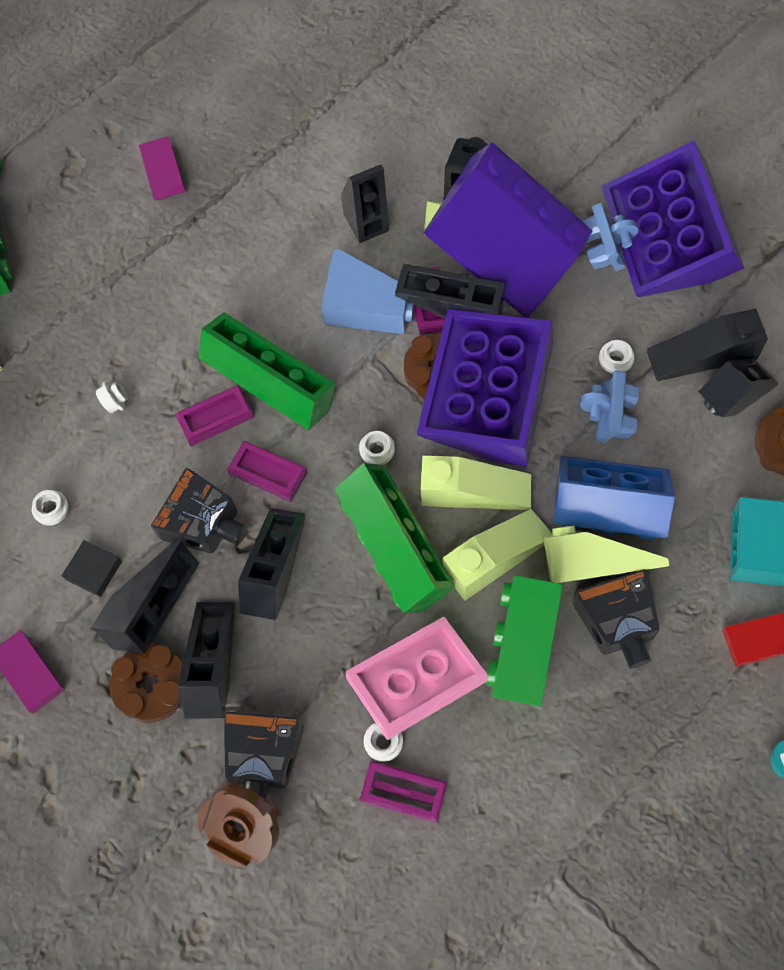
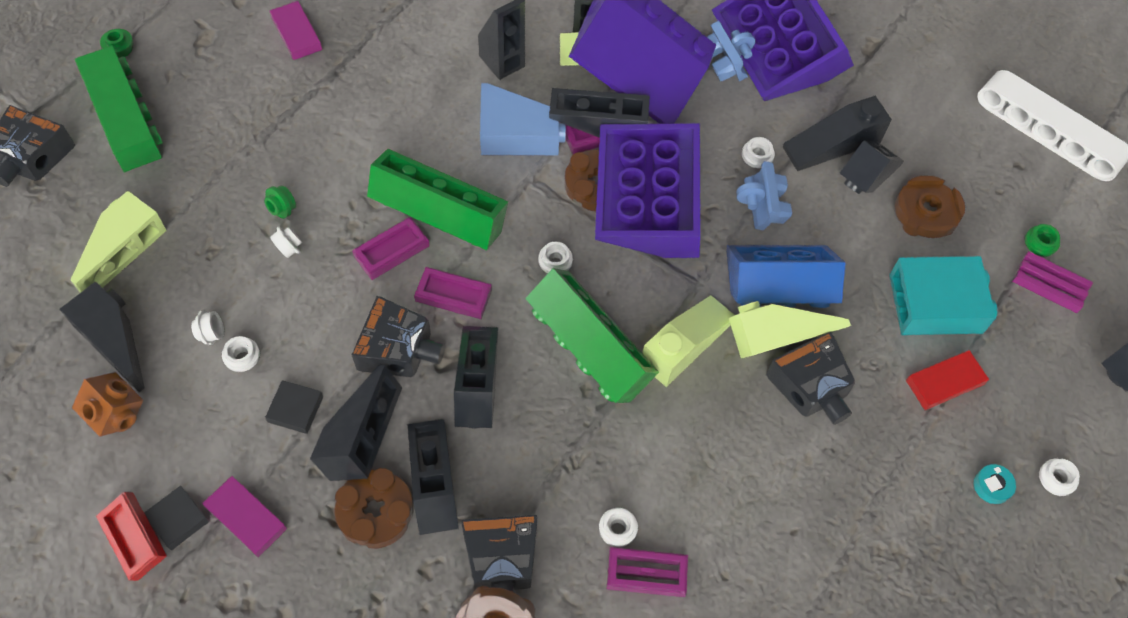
camera: 20 degrees left, 5 degrees down
bright pink plate [346,617,488,740] -> none
yellowish green slope [421,456,531,510] -> none
green brick [486,575,563,707] -> none
none -> white plate [191,310,224,345]
none -> green plate [264,185,296,219]

